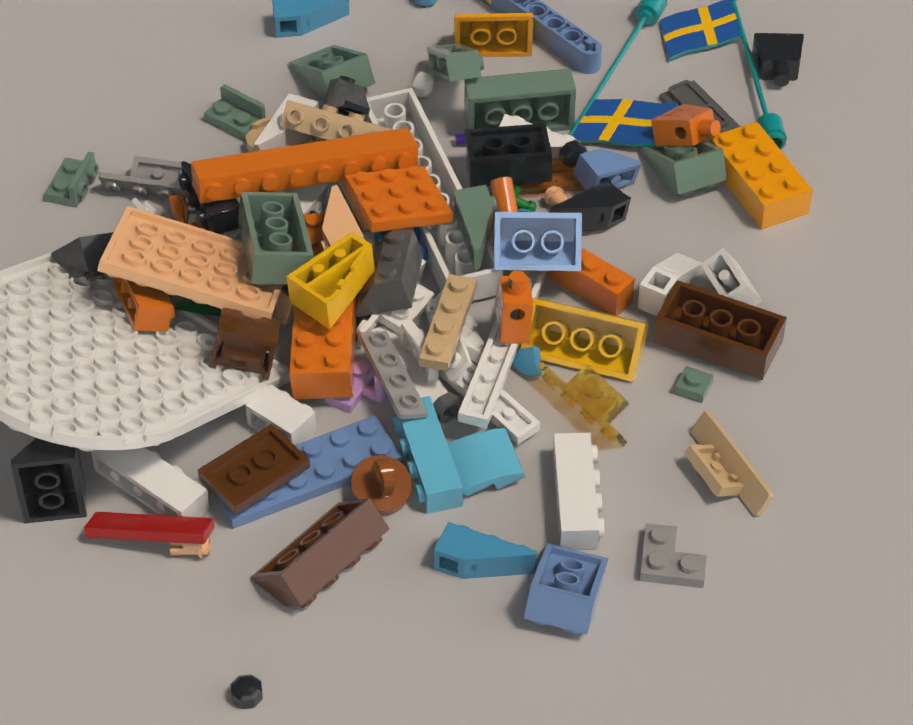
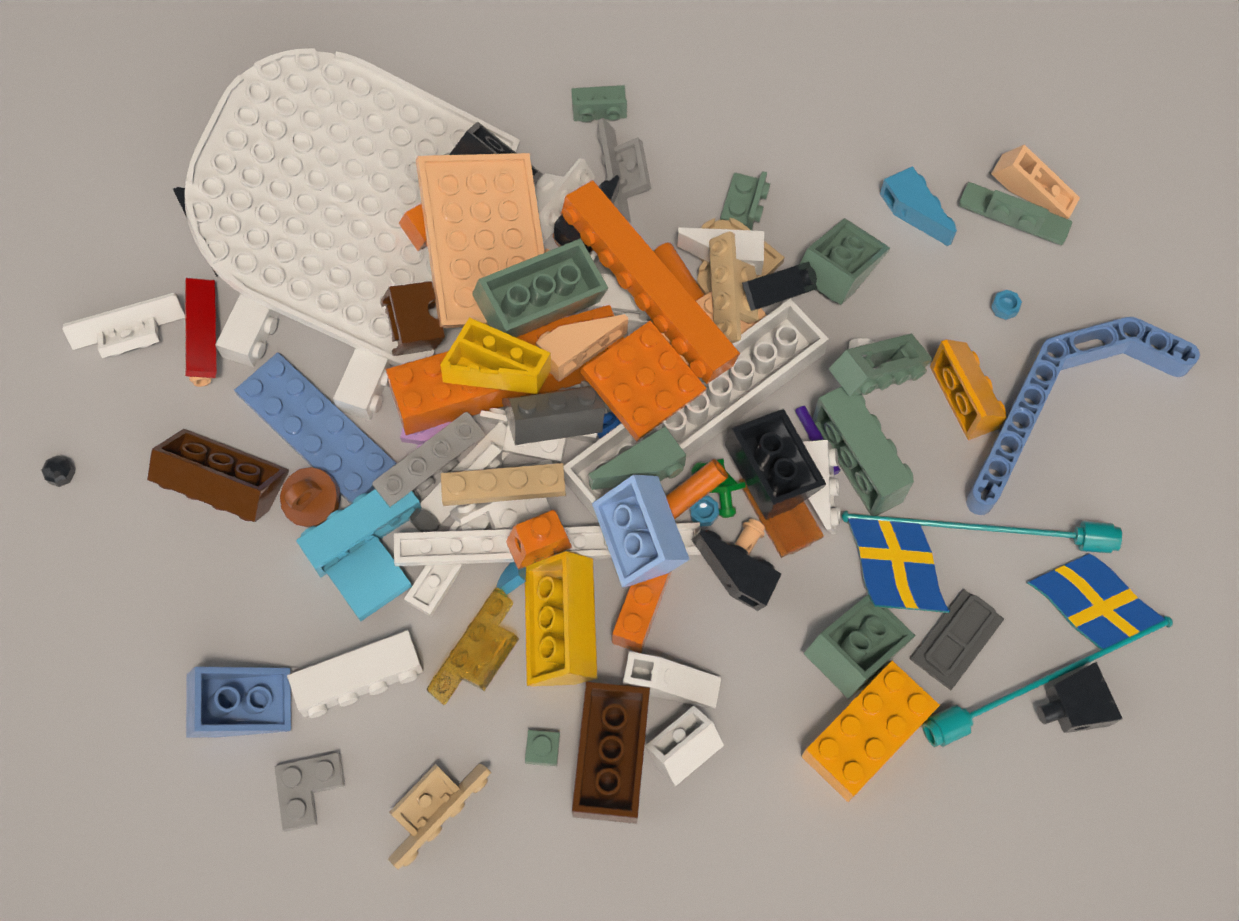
camera: 70 degrees right, 20 degrees up
reddish brown plate [197,424,310,515] -> none
dark azure slope [433,522,537,579] -> none
black tile [559,140,587,168] -> none
medium blue slope [573,148,641,191] -> none
orange torso [651,104,721,146] -> none
none -> white bracket [62,293,185,358]

